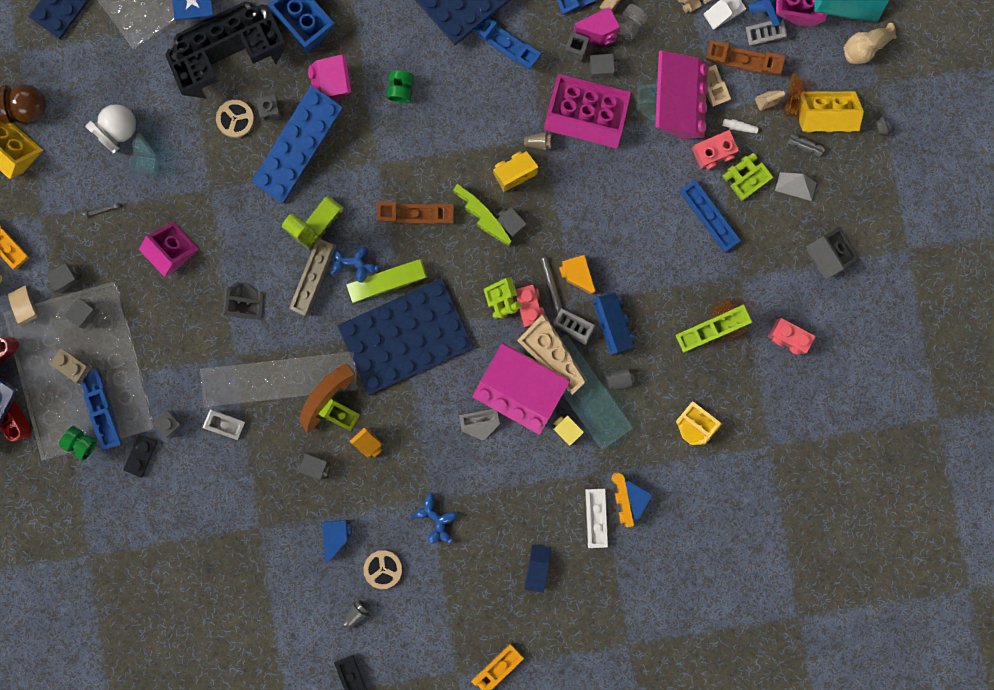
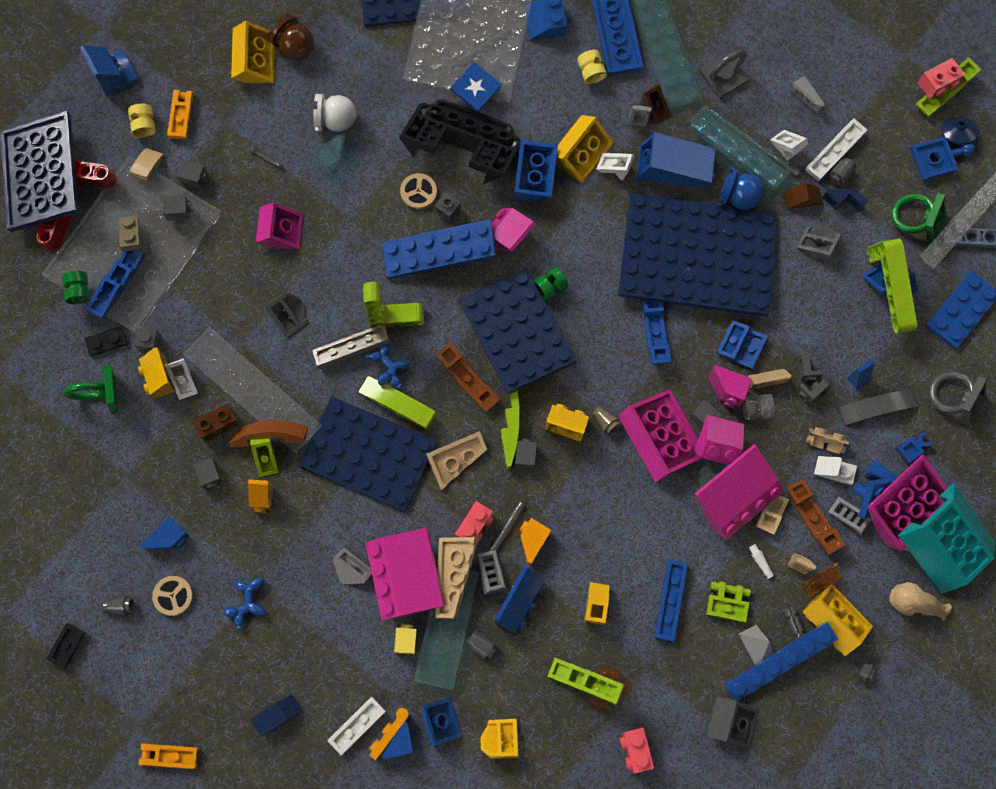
camera: 45 degrees right, 10 degrees down
lime plate [484,277,522,319] -> none
dark grey brick [564,32,589,62] -> none
coral brick [692,130,739,170] -> none
none -> green tile [62,365,118,413]
none -> yellow slope [138,347,176,399]
none -> reddish brown brick [192,403,239,442]
none -> blue slope [420,697,462,747]
none -> tan wing [426,431,487,490]
none -> dark blue plate [458,269,577,395]
none -> yellow slope [584,582,610,625]
none -> dark pink slope [695,414,744,465]
none -> blue plate [724,621,839,701]

